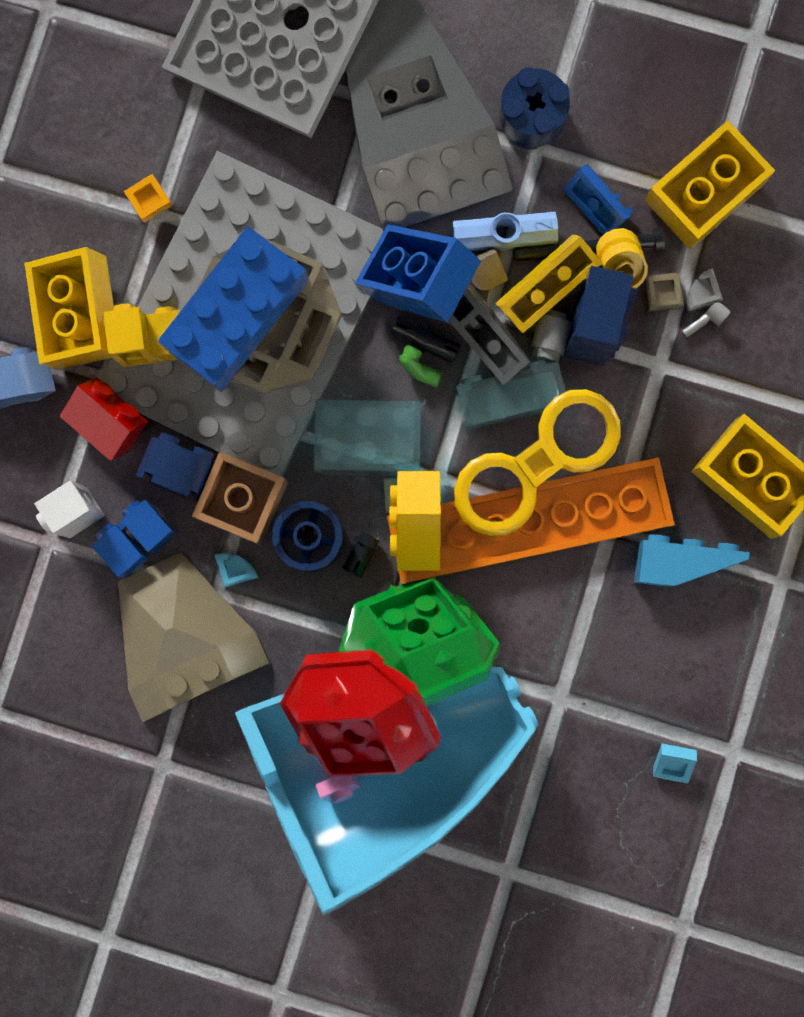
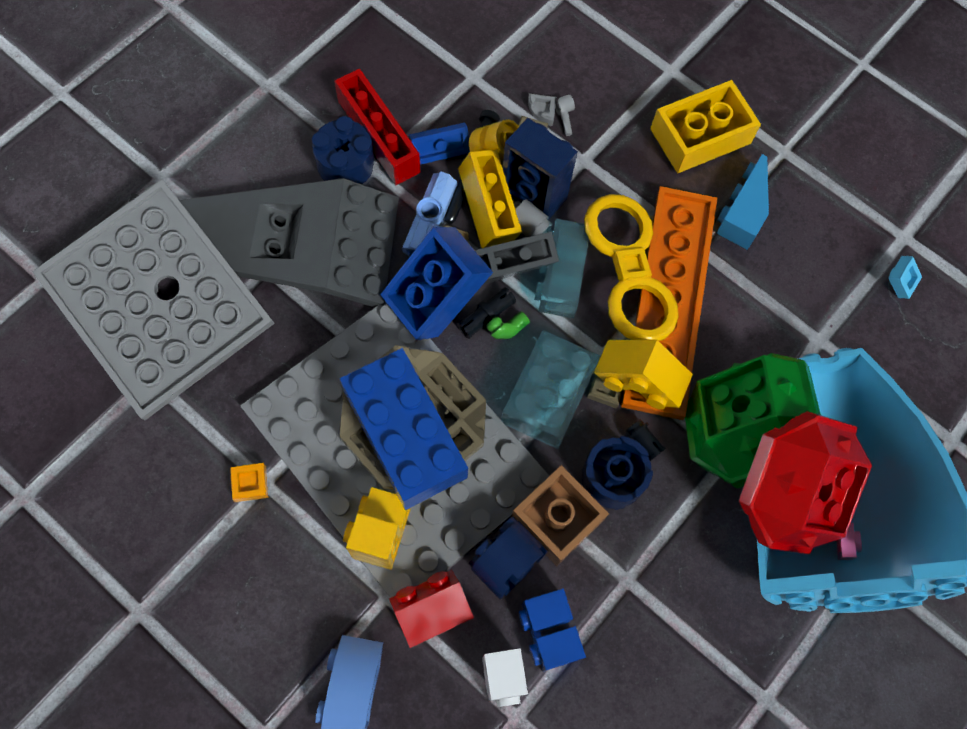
camera: 80 degrees left, 15 degrees down
yellow brick [24,247,114,370] -> none
dark tan wedge [118,552,270,722] -> none
medium azure tile [215,553,259,588] -> none
yellow brick [644,120,775,250] -> none
none -> red brick [335,68,421,186]

